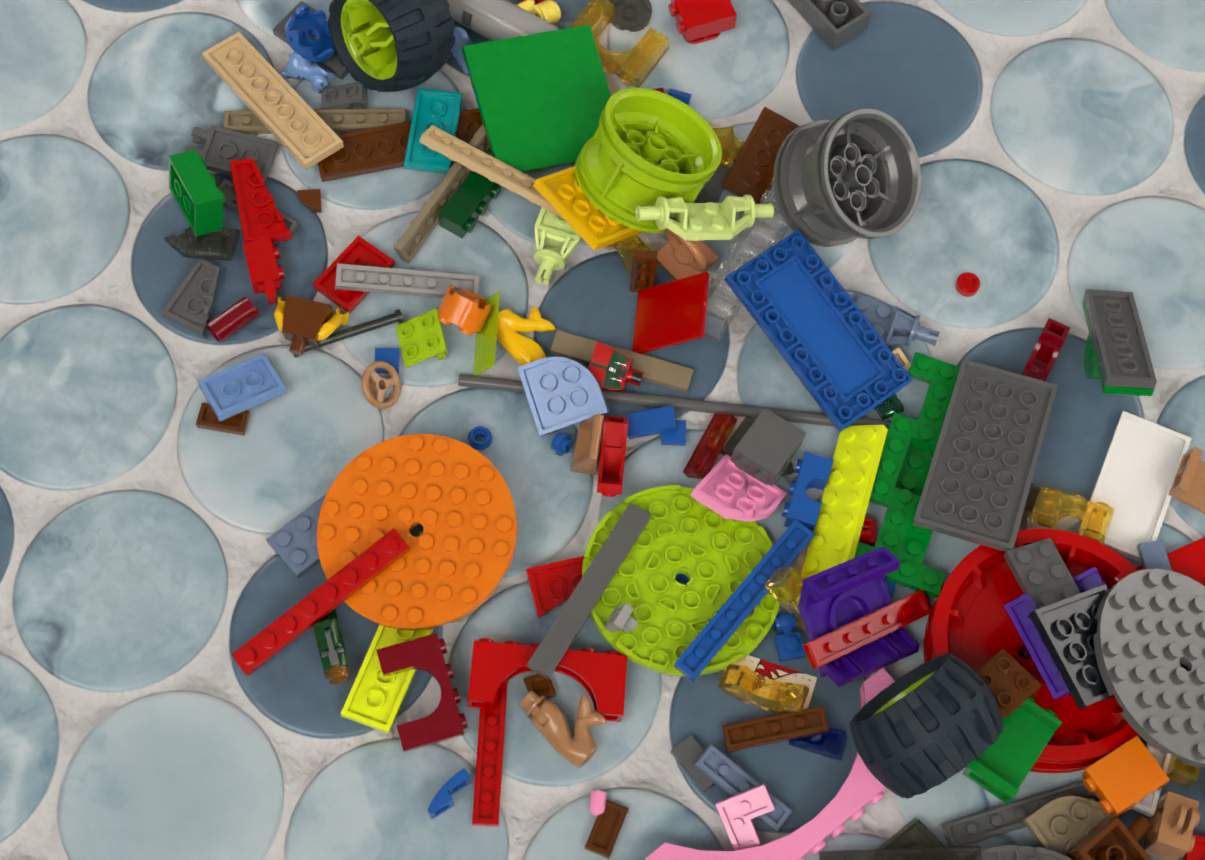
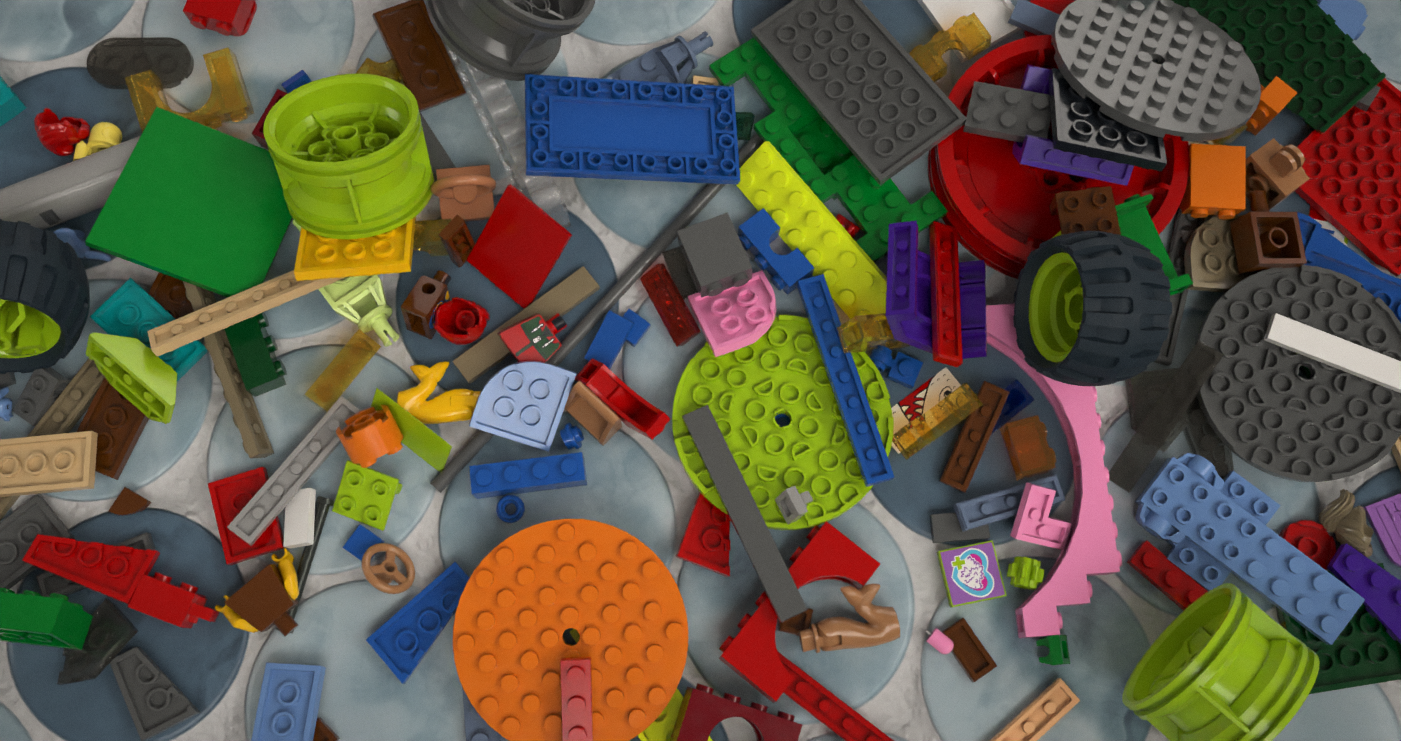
camera: 55 degrees left, 10 degrees up
dark red pin [206,296,259,343] -> none
yellowish green plate [635,195,774,241] -> none
none -> lime wedge [85,332,177,424]
none -> white tile [283,488,316,549]
none -> clear yellow brick [303,329,381,413]
none -> blue wing [366,562,470,684]
none -> reddish brown torso [401,270,451,340]
none -> red hair [434,297,490,345]
none -> blue brick [469,452,587,499]
none -> tile [936,540,1007,608]
none -> clear orange brick [1000,415,1056,481]
none -> lime gear [1007,556,1044,590]

